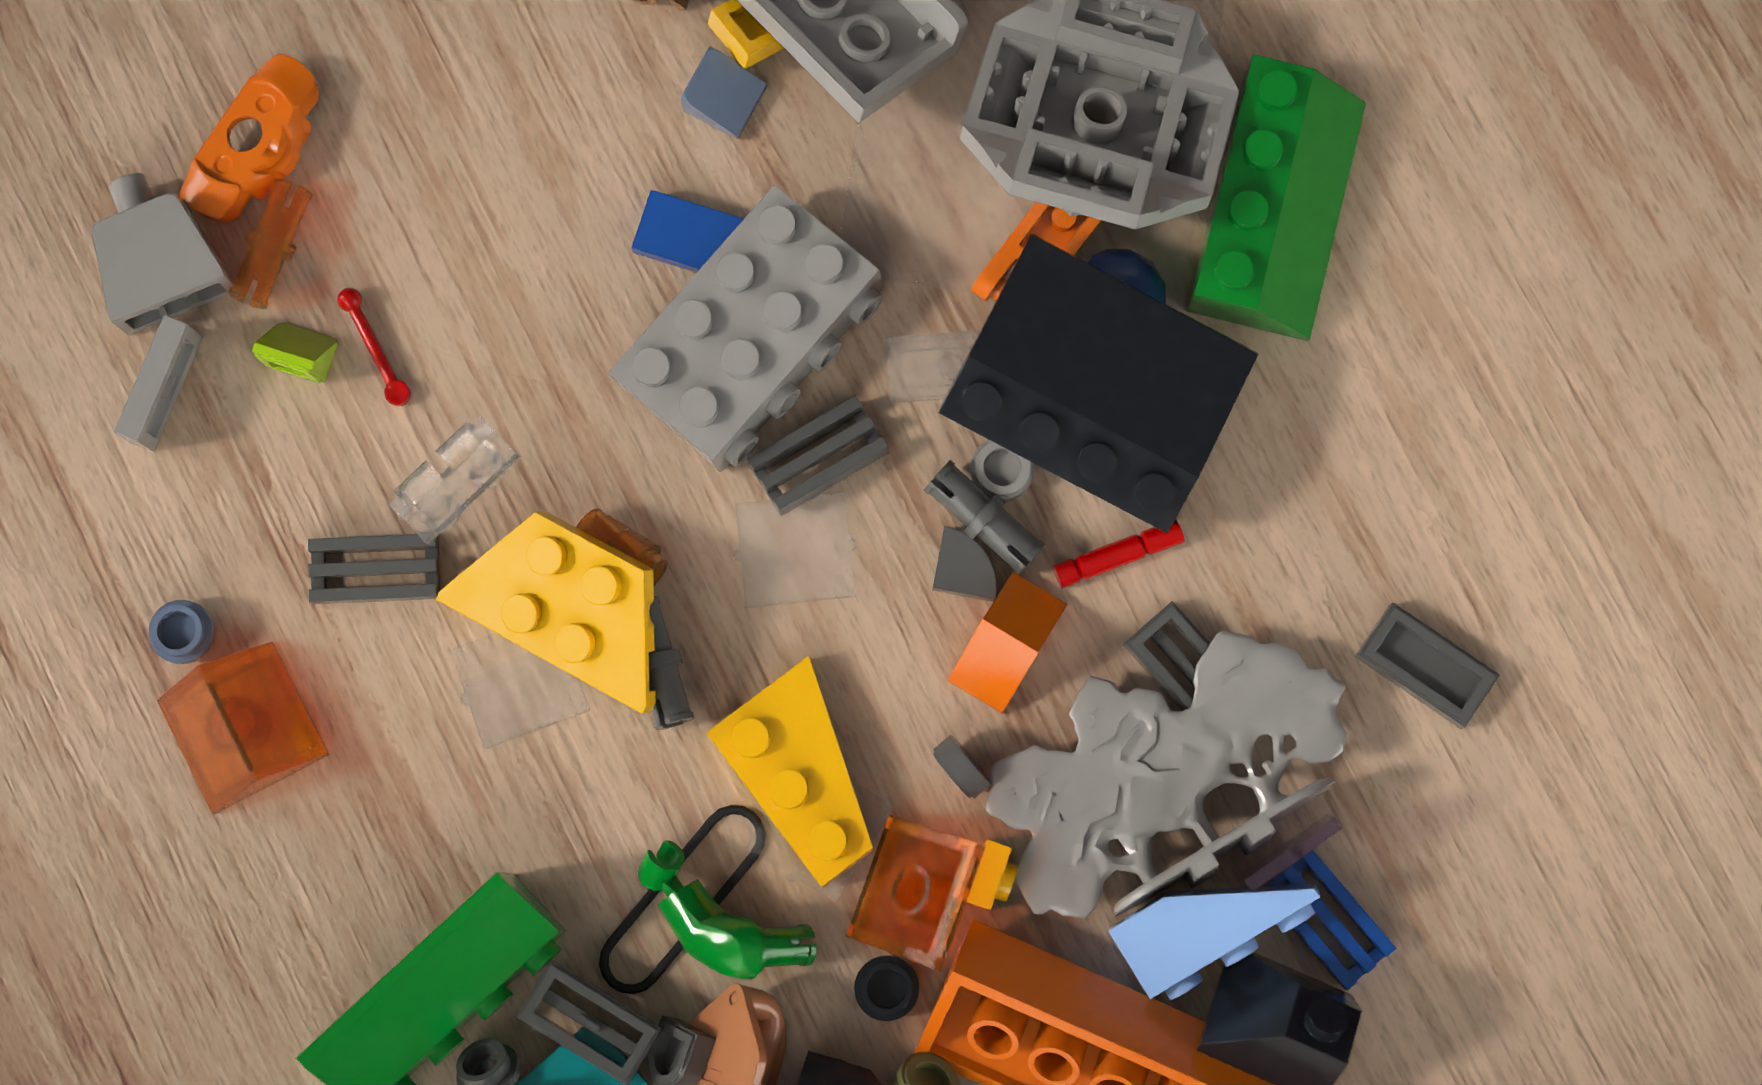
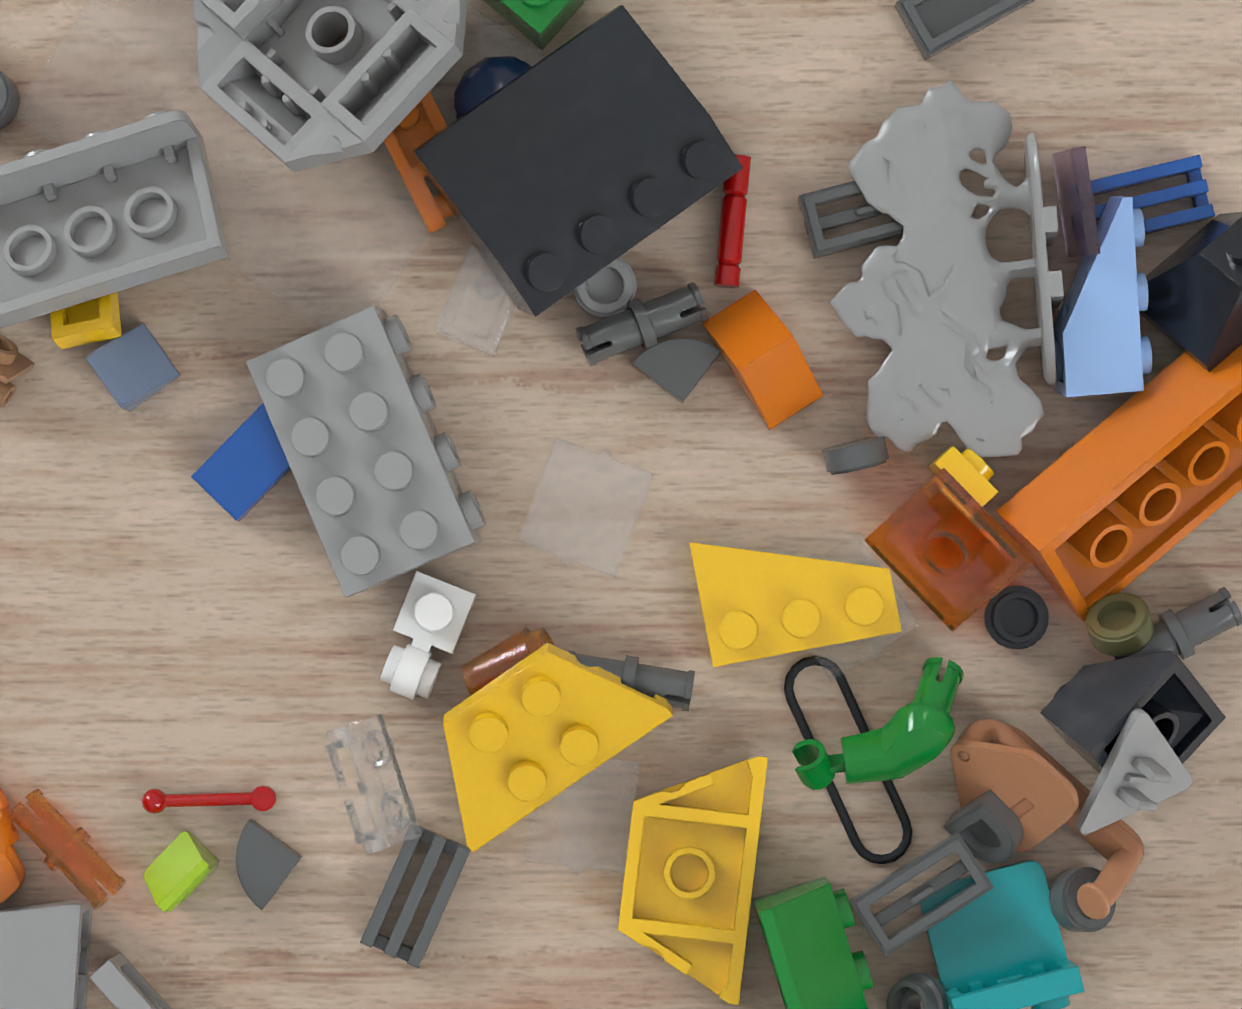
camera: 65 degrees left, 5 degrees up
dark grey tile [747,395,889,516] -> none
none -> dark grey tile [236,819,303,910]
none -> white plate [380,571,477,700]
none -> yellow wing [618,755,768,1005]

